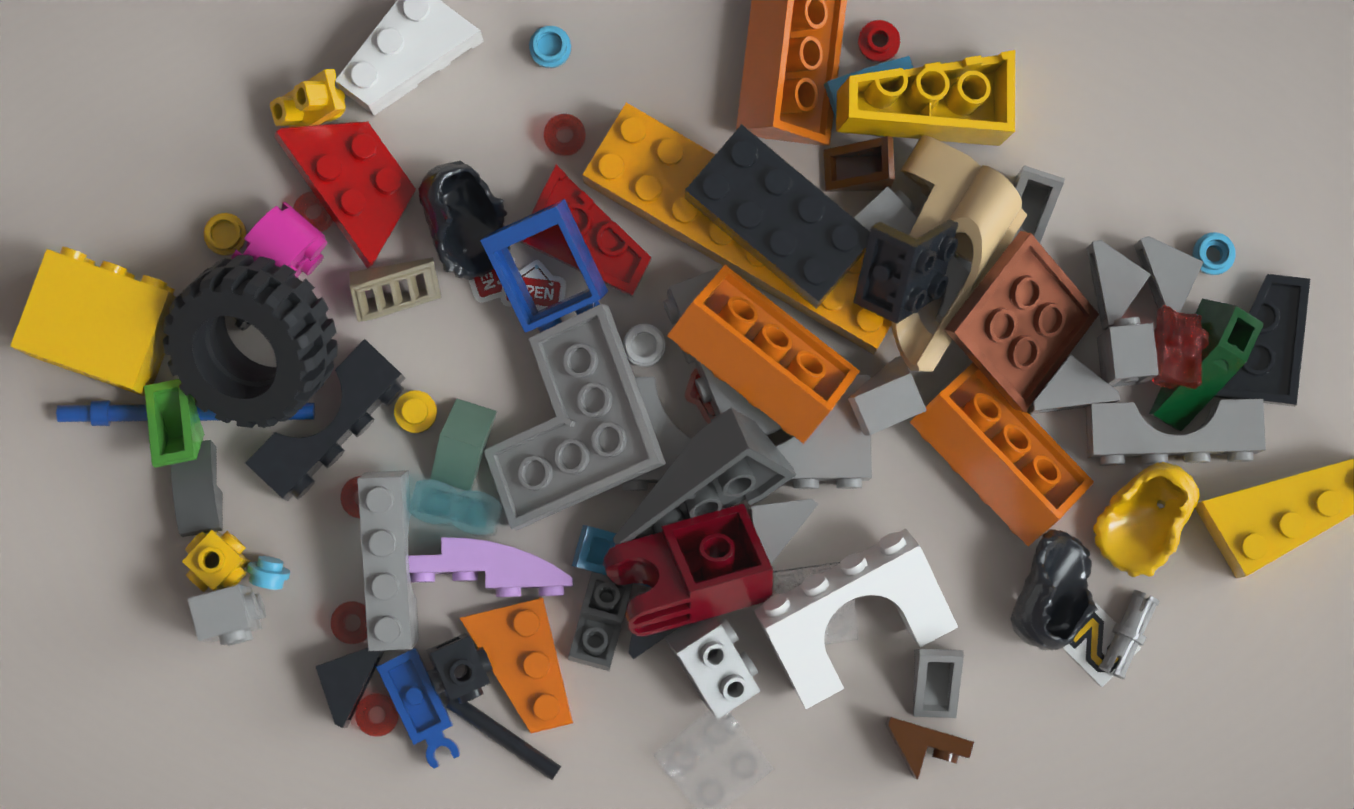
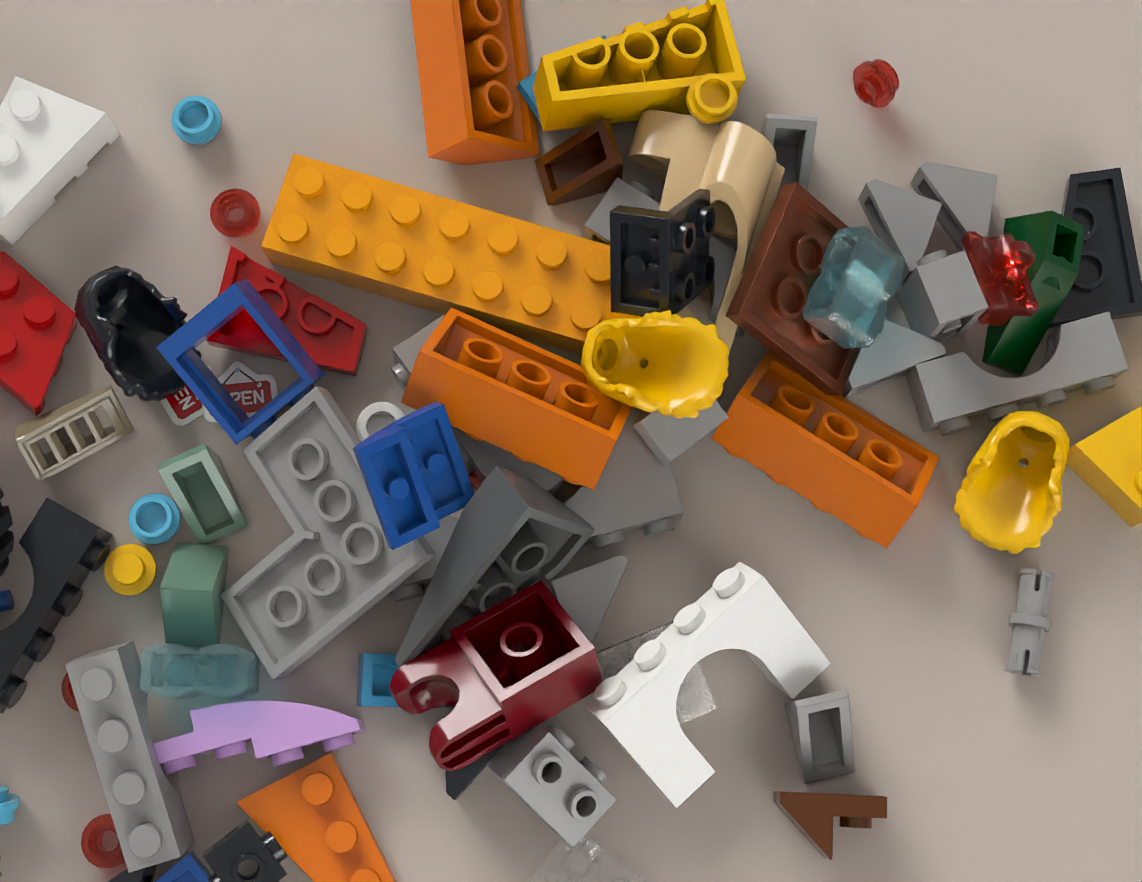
camera: 15 degrees left, 5 degrees down
dark grey slope [568,572,633,671] -> none
black brick [685,124,870,309] -> none
red plate [858,20,901,63] -> none
black piece [1010,529,1098,650] -> none
sticker [1063,603,1141,687] -> none
medium azure plate [1192,232,1236,275] -> none
none -> medium azure plate [128,493,181,545]
none -> sand green slope [156,444,248,544]
none -> blue slope [353,402,475,550]
none -> yellow piece [581,310,730,419]
none -> yellow plate [686,73,738,125]
none -> clear light blue brick [803,226,905,349]
none -> clear red plate [853,59,899,108]

